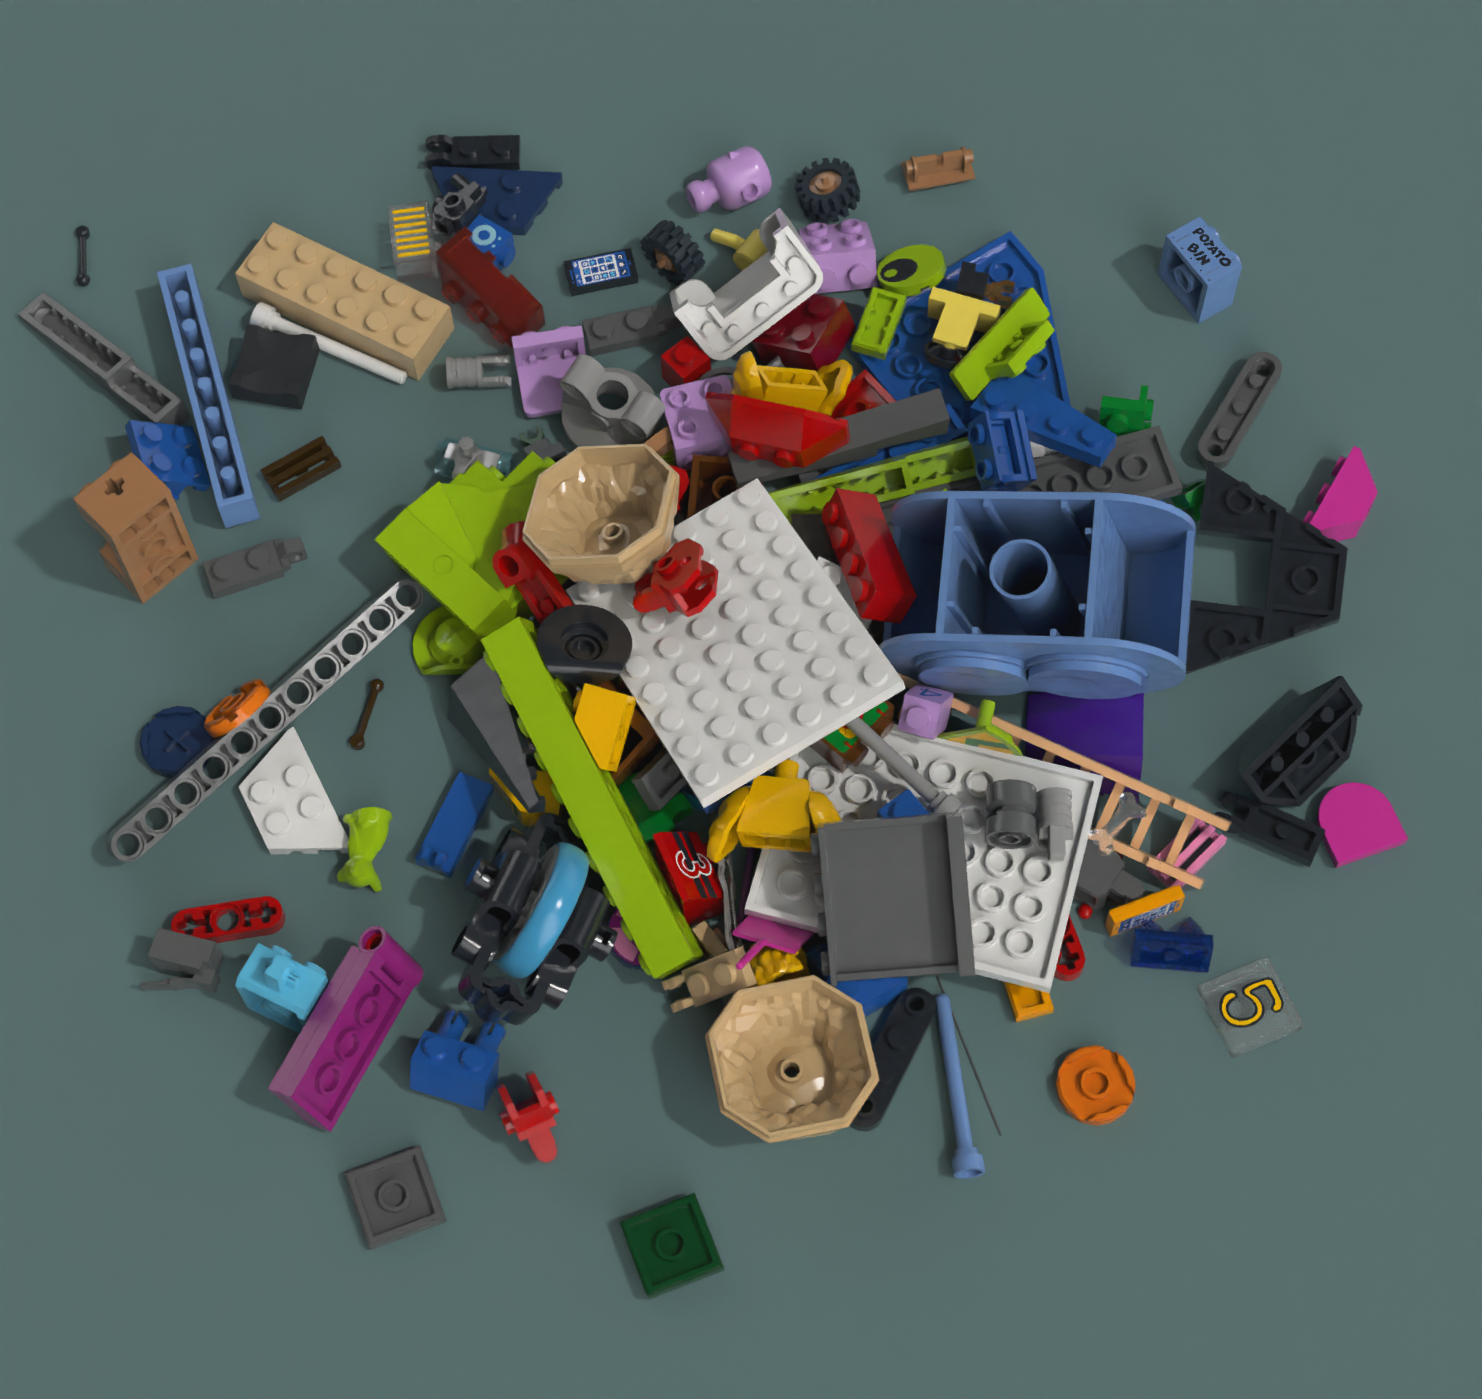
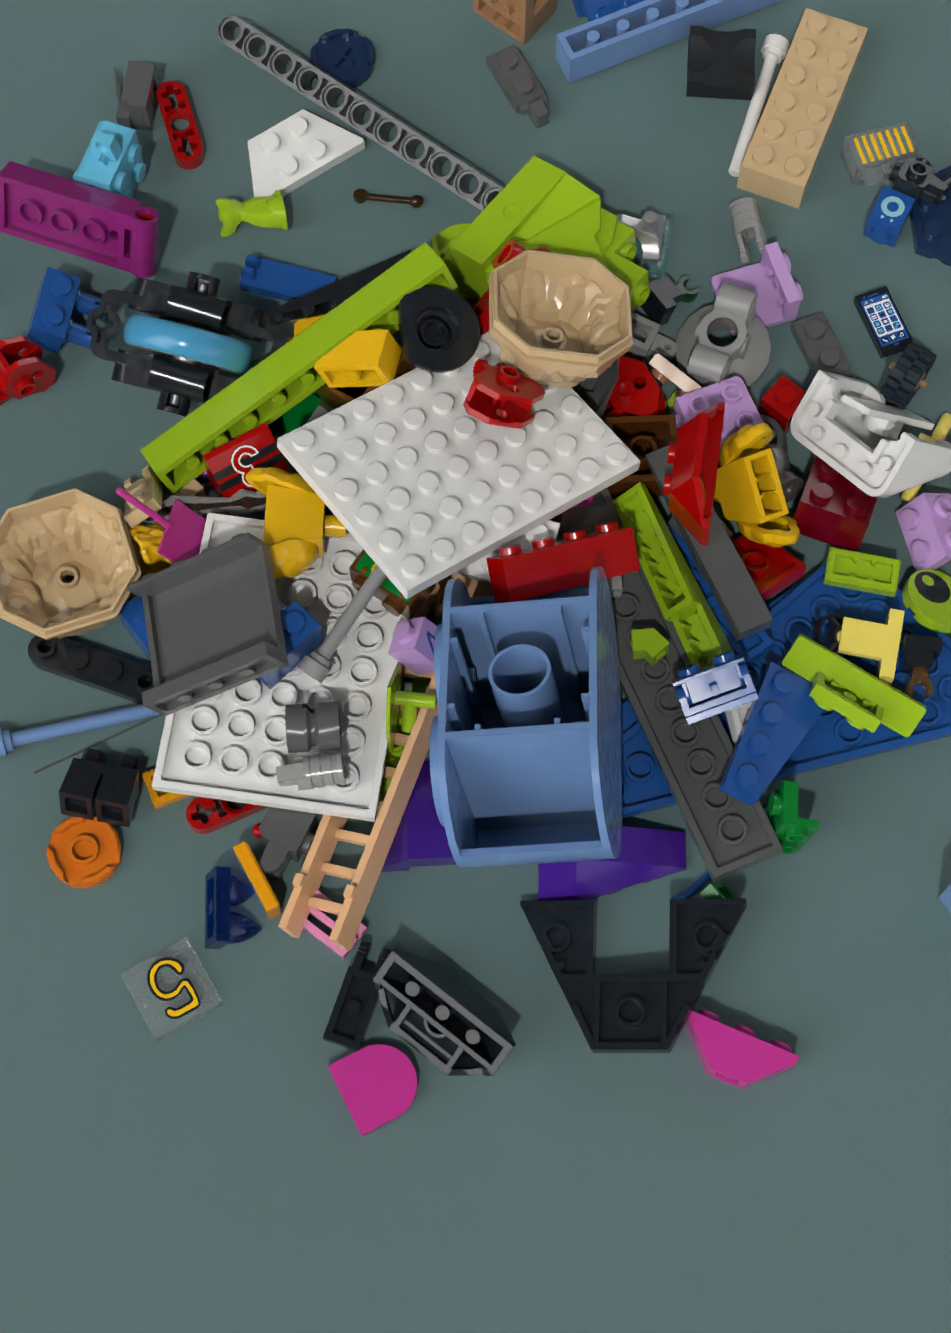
camera: 80 degrees right, 5 degrees up
orange tile [204,679,271,738] -> none
dark brown tile [260,436,341,502] -> none
clear red wedge [435,226,545,348] -> none
clear piece [1088,792,1147,856] -> none
dark grey plate [1196,352,1282,469] -> none
none -> black hips [59,748,140,827]
none -> white piece [841,394,935,439]

